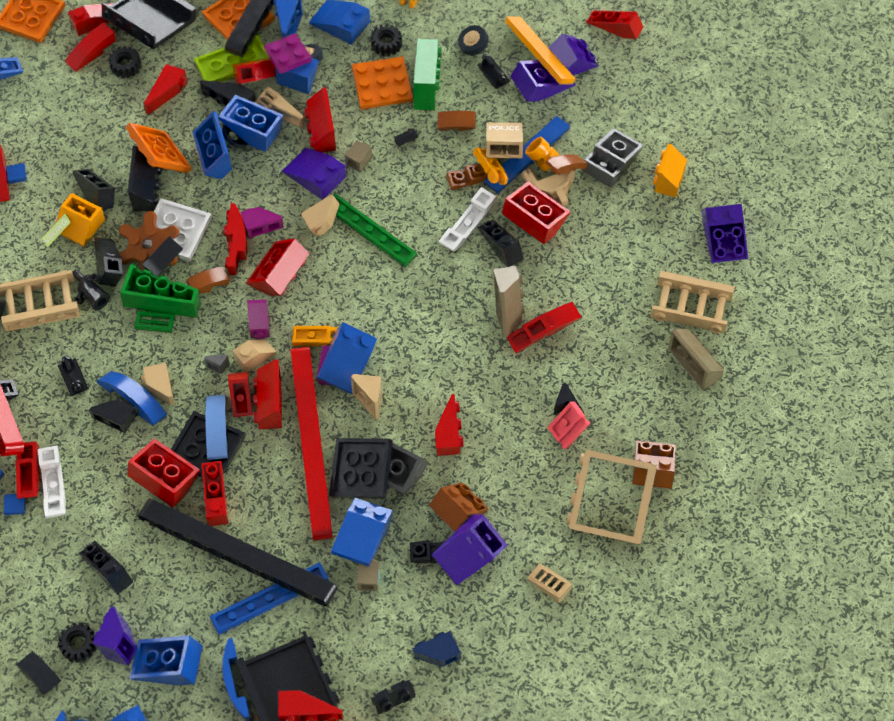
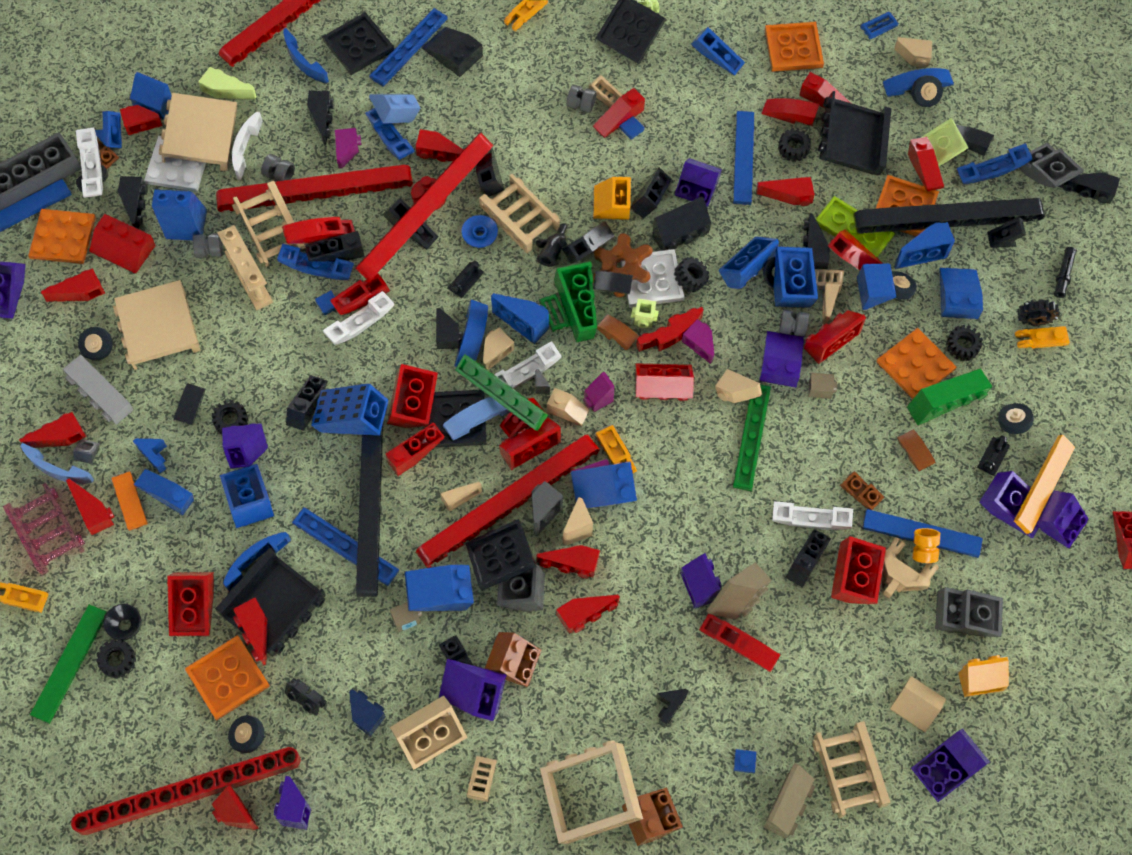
camera: 60 degrees right, 5 degrees up
yellowish green sticker [42,214,71,247] -> none
orange plate [125,123,192,173] -> none
magenta plate [264,33,312,74] -> none
black pin [394,128,418,147] -> none
light orange hinge [473,147,508,185] -> none
tan brick [486,122,523,158] -> none
dark orange slope [545,154,588,175] -> none
coral plate [547,402,590,449] -> none
none -> blue slope [311,384,389,435]
none -> tan slope [390,696,468,770]
none -> tan slope [440,482,482,511]
none -> green tile [455,354,548,431]
none -> blue dish [462,215,498,248]
none -> blue slope [491,293,549,345]
none -> white slope [494,341,562,389]
none -> dark grey slope [532,481,563,536]
none -> red slope [536,545,600,579]
none -> yellowish green brick [631,299,659,328]
none -> black tyre [674,257,709,292]
none -> dark purple slope [675,158,722,207]
none -> dark purple slope [680,553,722,609]
none -> blue tile [733,111,754,205]
none -> blue plate [734,749,757,774]
none -> dark grey wheel [779,309,809,337]
none -> tan slope [890,676,946,732]

